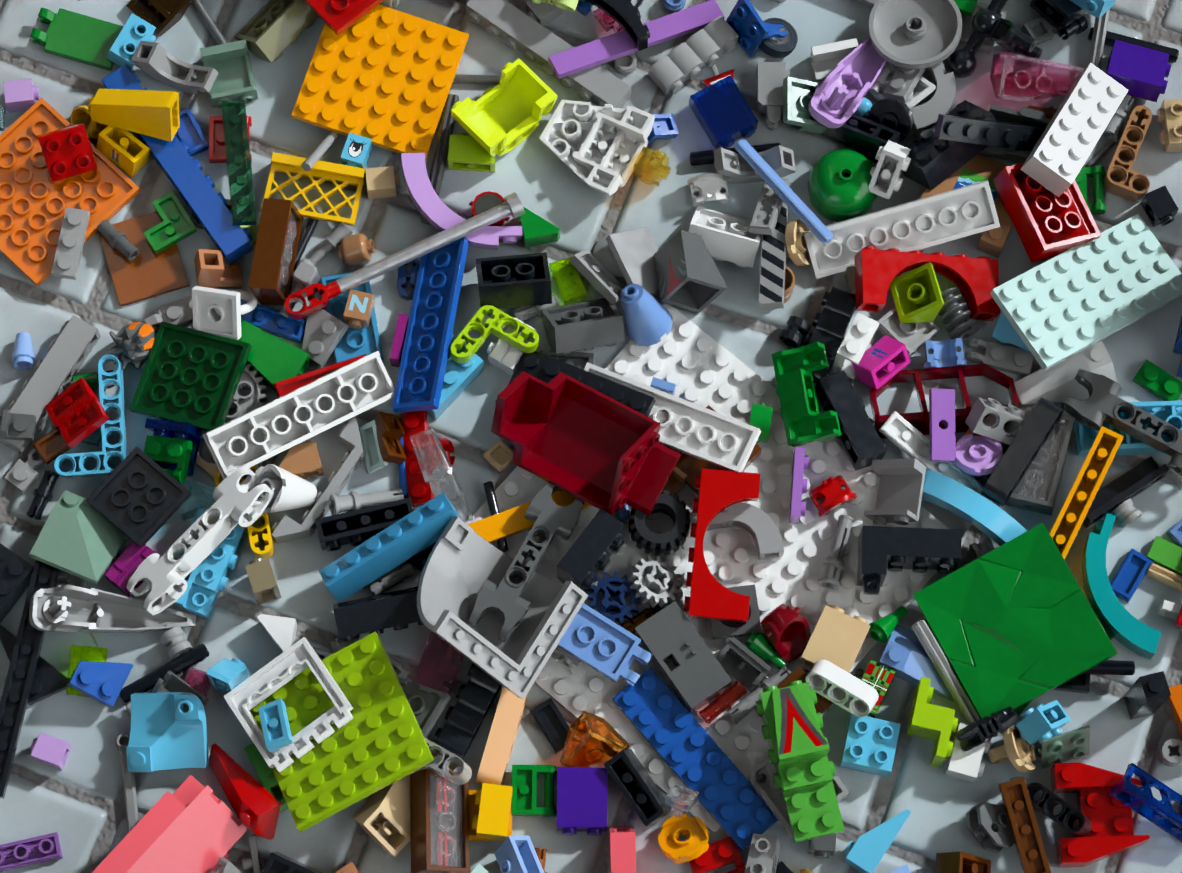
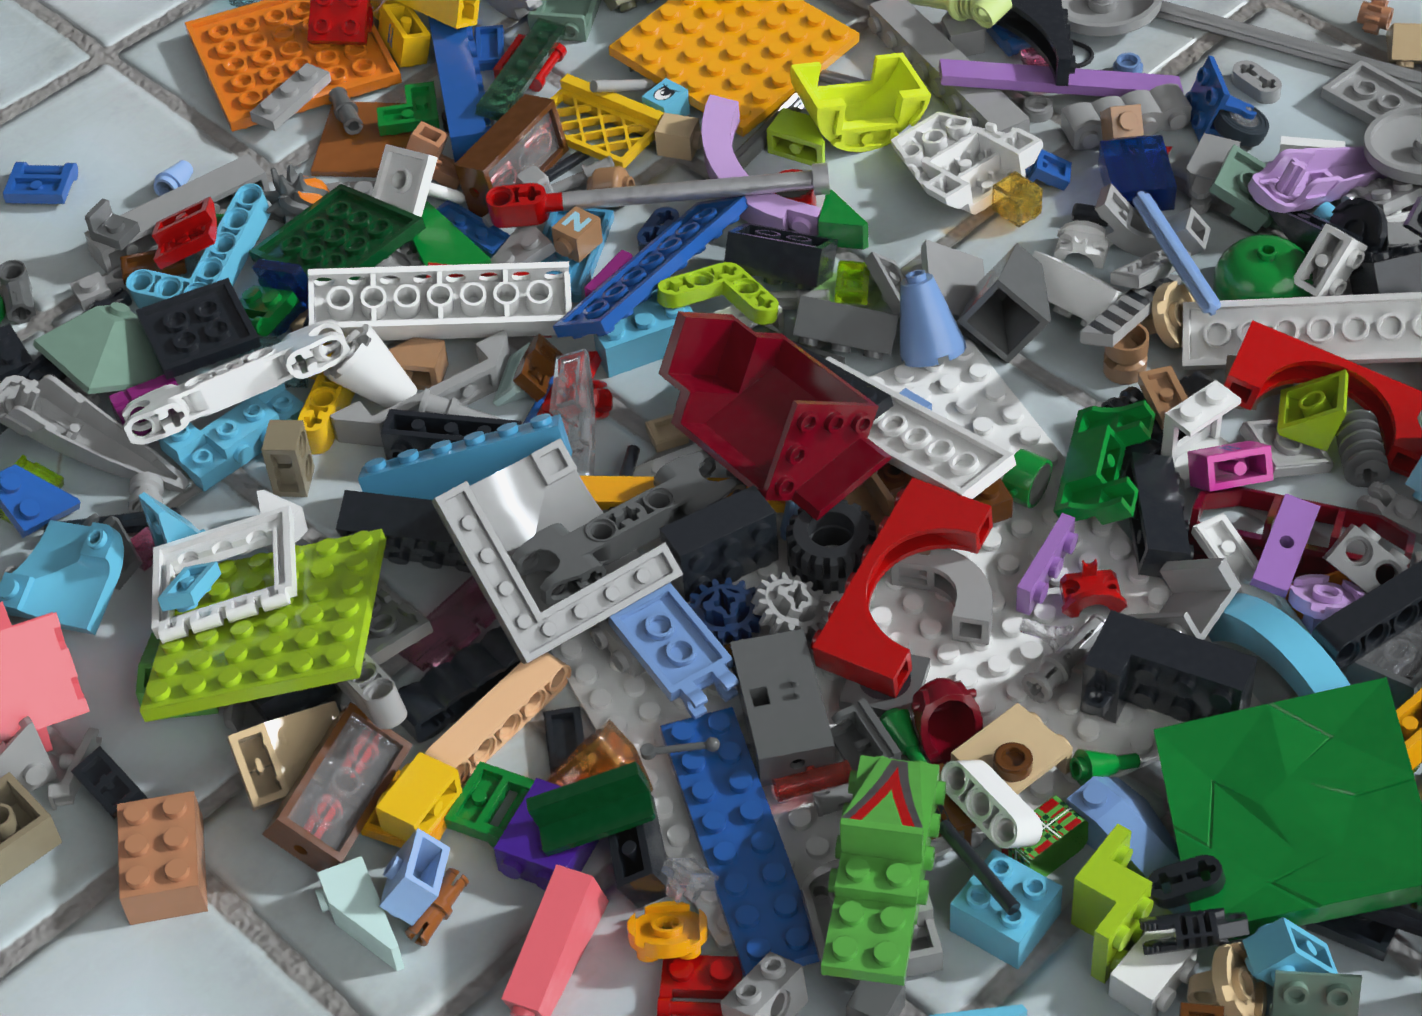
camera: 30 degrees right, 25 degrees down
red wedge [209,743,281,840] -> none
light grey axle [912,620,982,725] -> none
medium blue piece [924,338,967,368] -> none
none -> dark green panel [526,761,656,856]
none -> dark grey hinge [640,737,720,760]
none -> black bar [939,820,1021,915]
none -> reddish brown tile [993,742,1033,782]
none -> clear bar [1019,618,1074,653]
none -> medium nougat brick [1100,104,1144,143]
none -> medium nougat plate [1138,365,1188,430]
none -> black beam [1148,855,1226,909]

